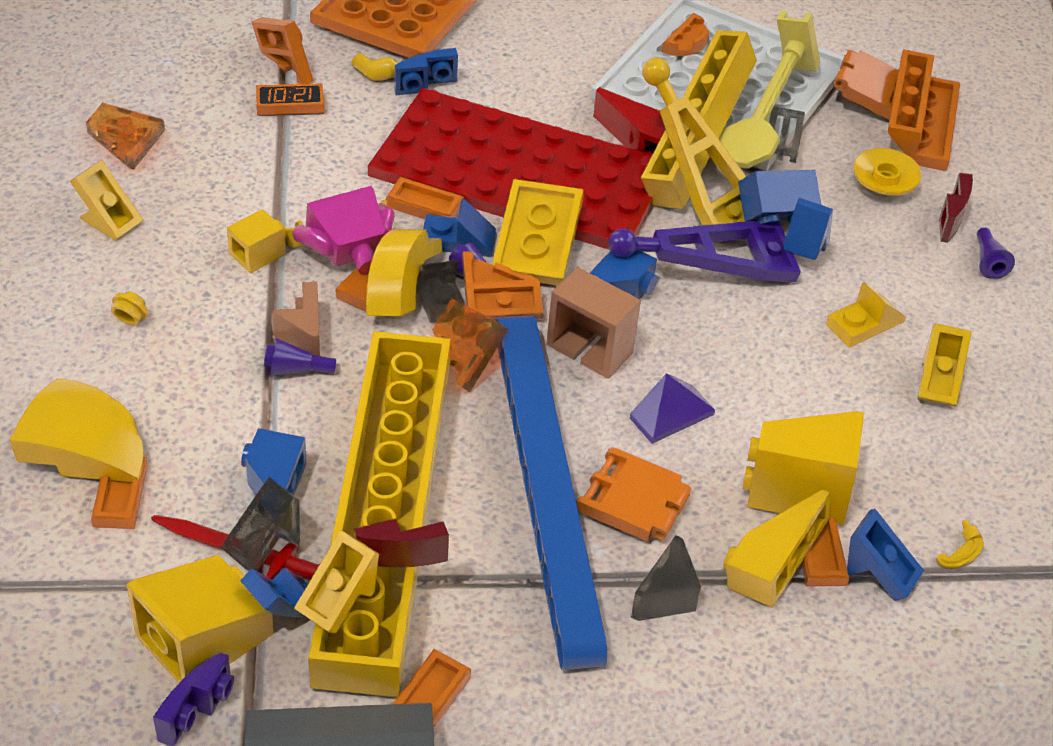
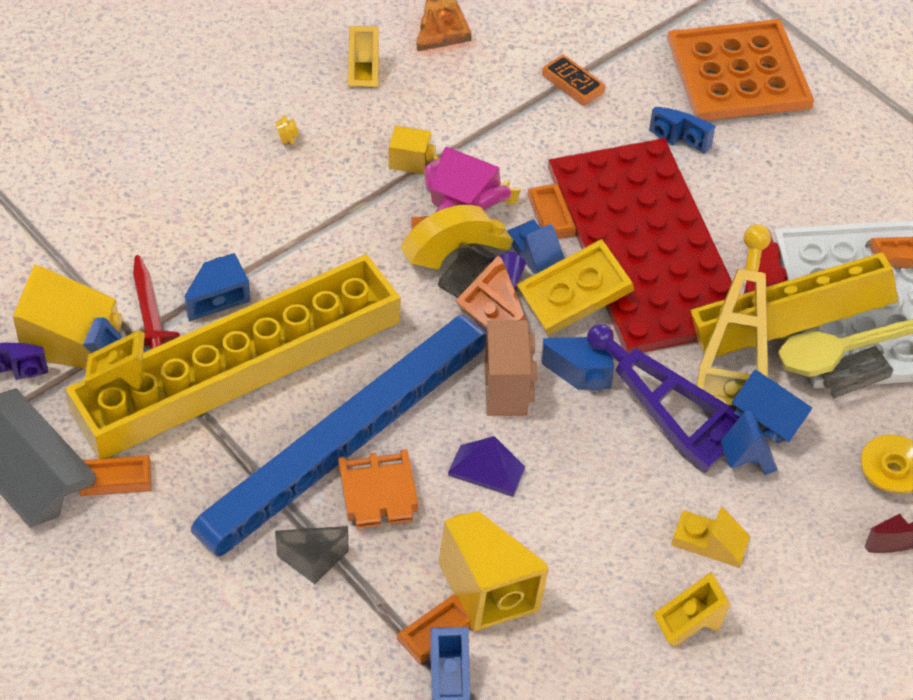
camera: 55 degrees right, 5 degrees up
yellow brick [9,378,144,482] -> none
orange tile [91,457,148,529] -> none
clear smoke slope [221,477,300,571] -> none
orange wing [251,17,314,84] -> none
dark purple cone [263,338,336,376] -> none
nougat slope [272,282,320,356] -> none
yellow arm [352,53,399,82] -> none
dark red slope [353,518,449,568] -> none
clear orange wing [432,298,508,392] -> none
yellow slope [723,490,830,608] -> none
dark purple cone [977,227,1015,279] -> none

